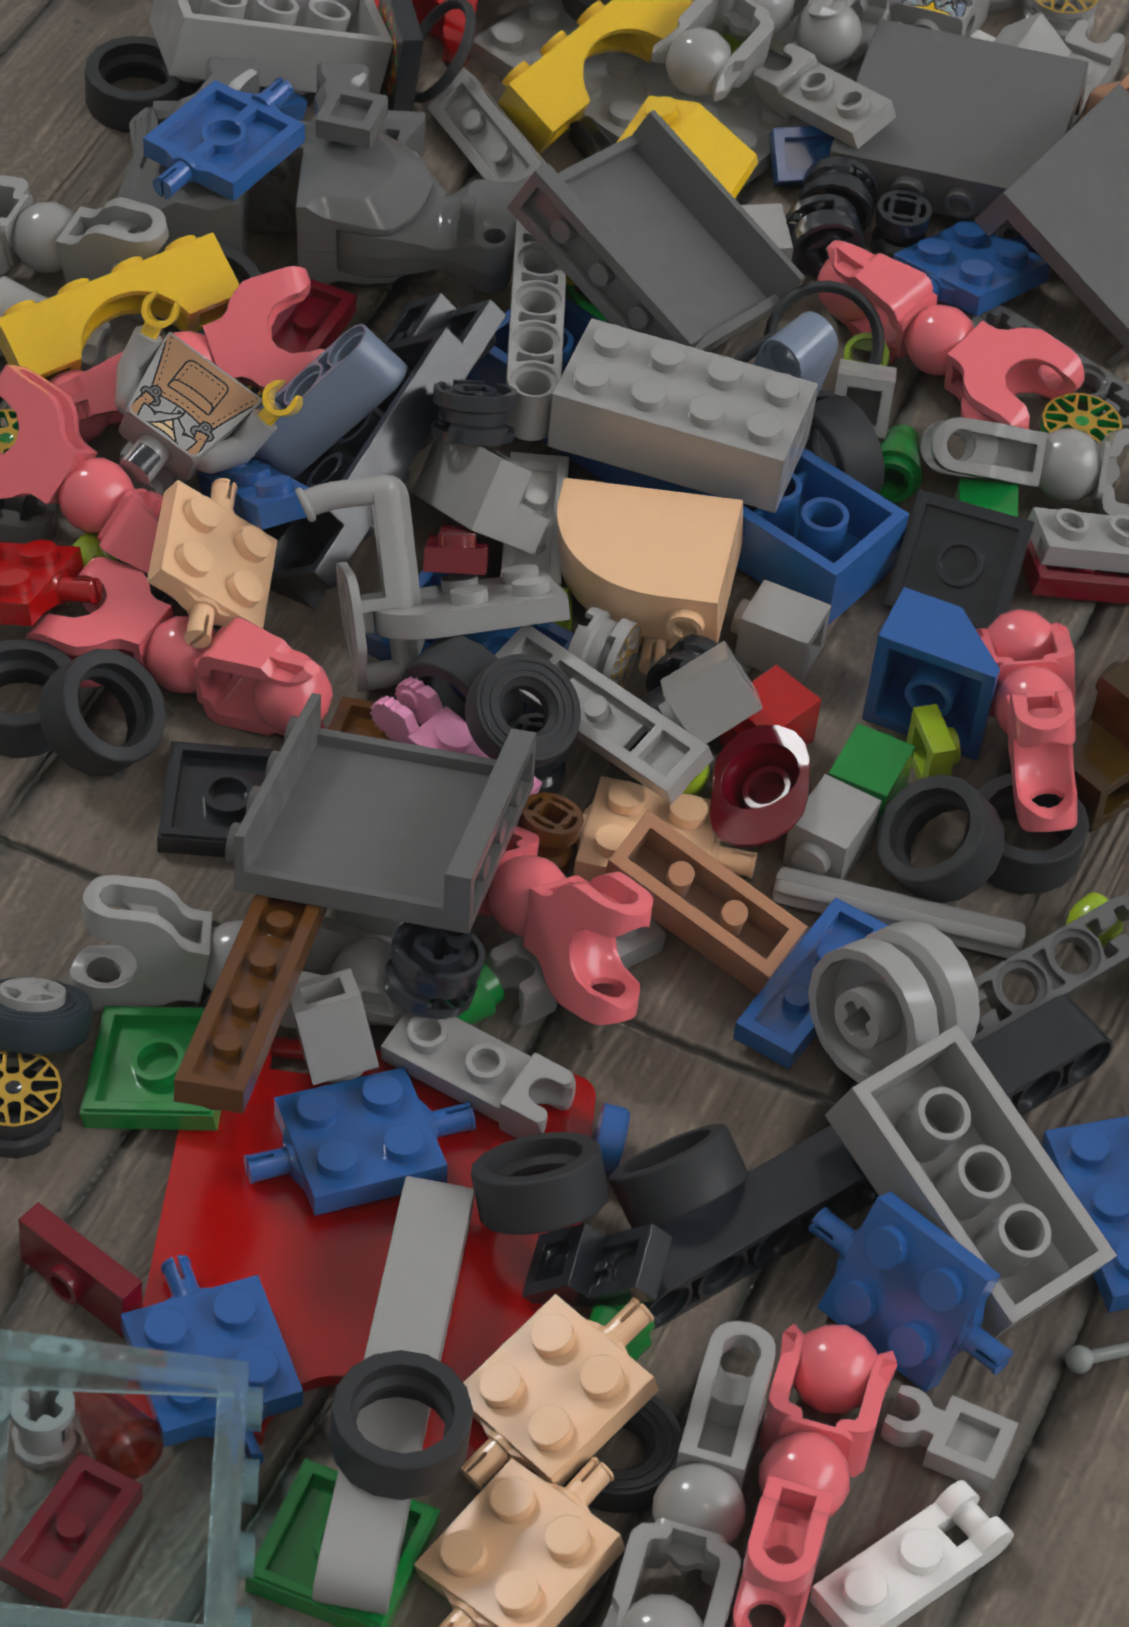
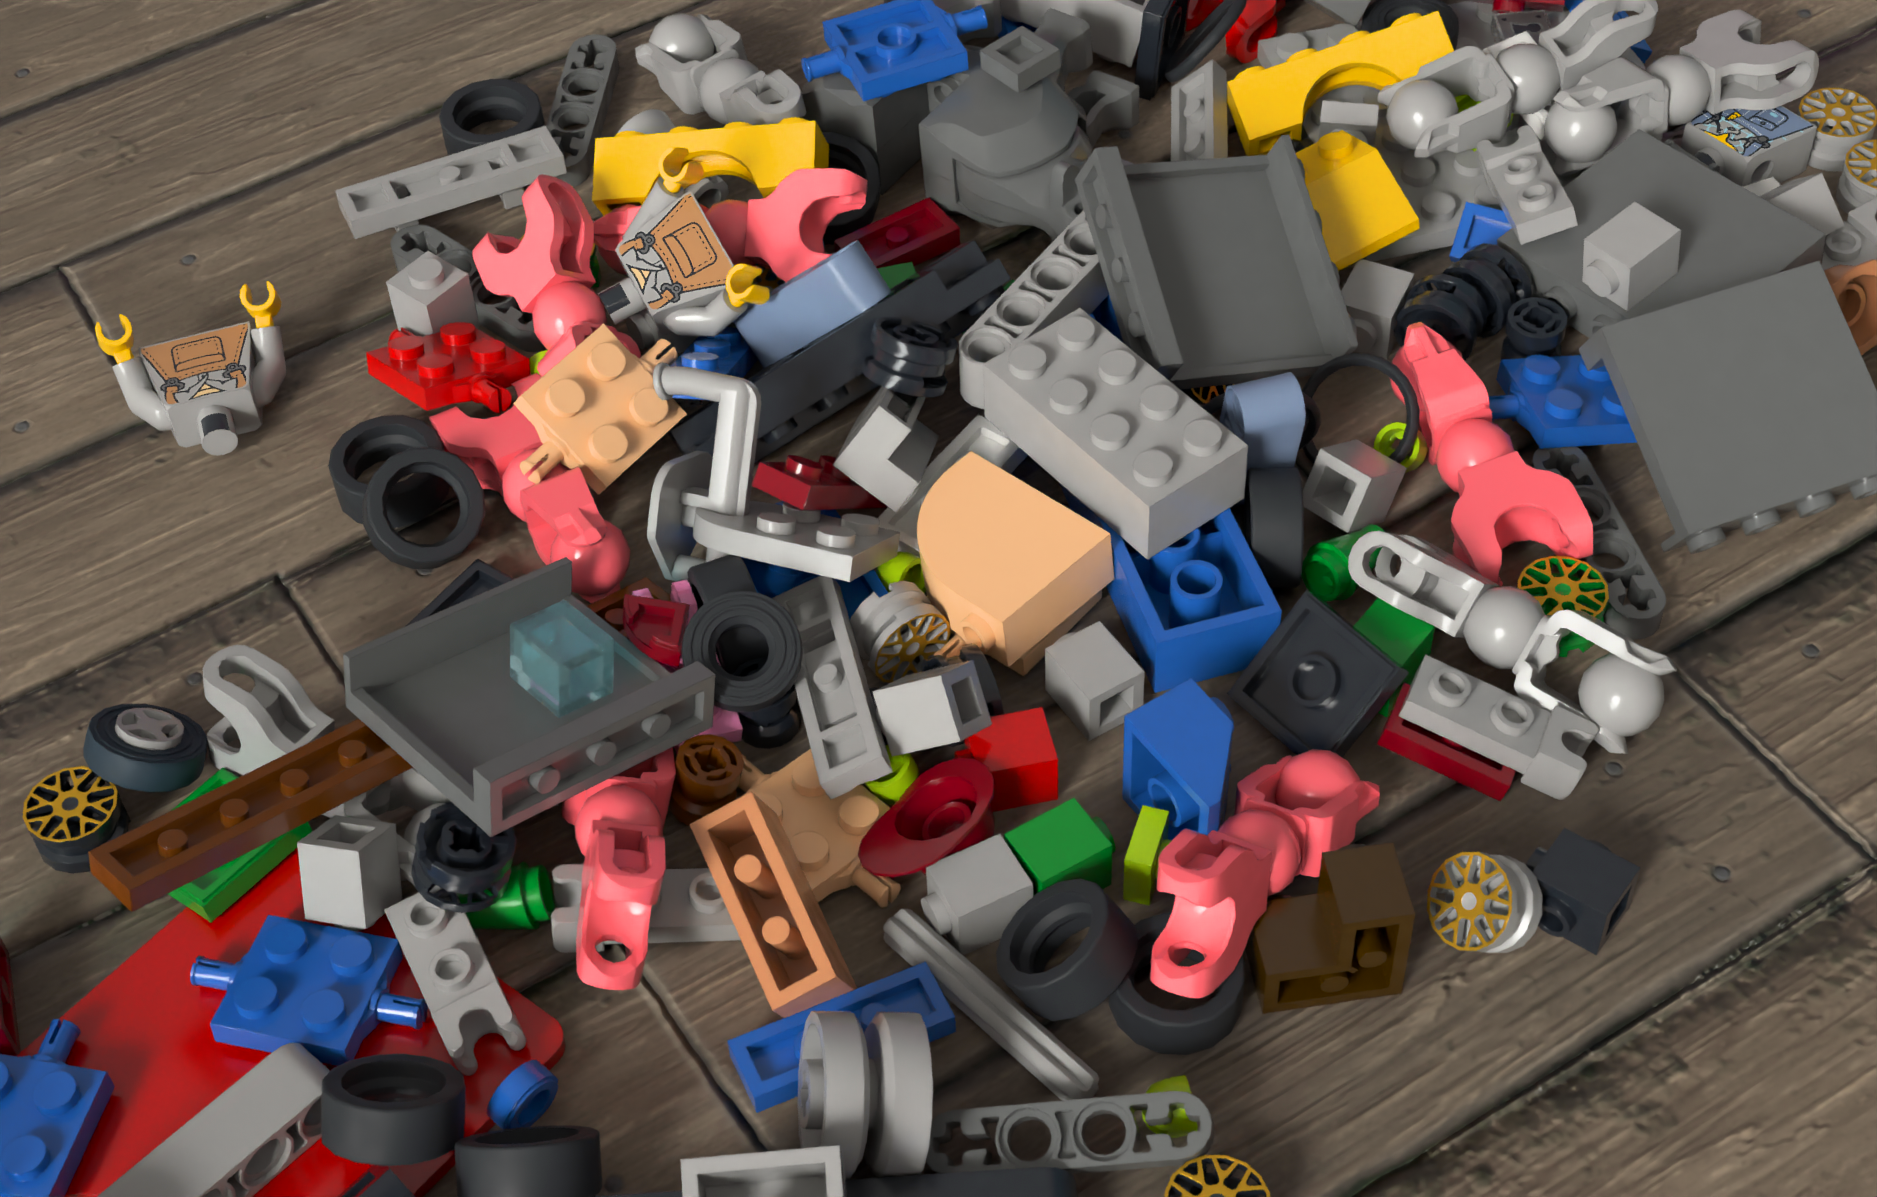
camera: 40 degrees right, 0 degrees up
none -> clear light blue brick [510,599,614,718]
none -> dark red tile [622,594,690,667]
none -> light grey tile [1319,100,1379,145]
none -> light grey brick [1582,202,1681,311]

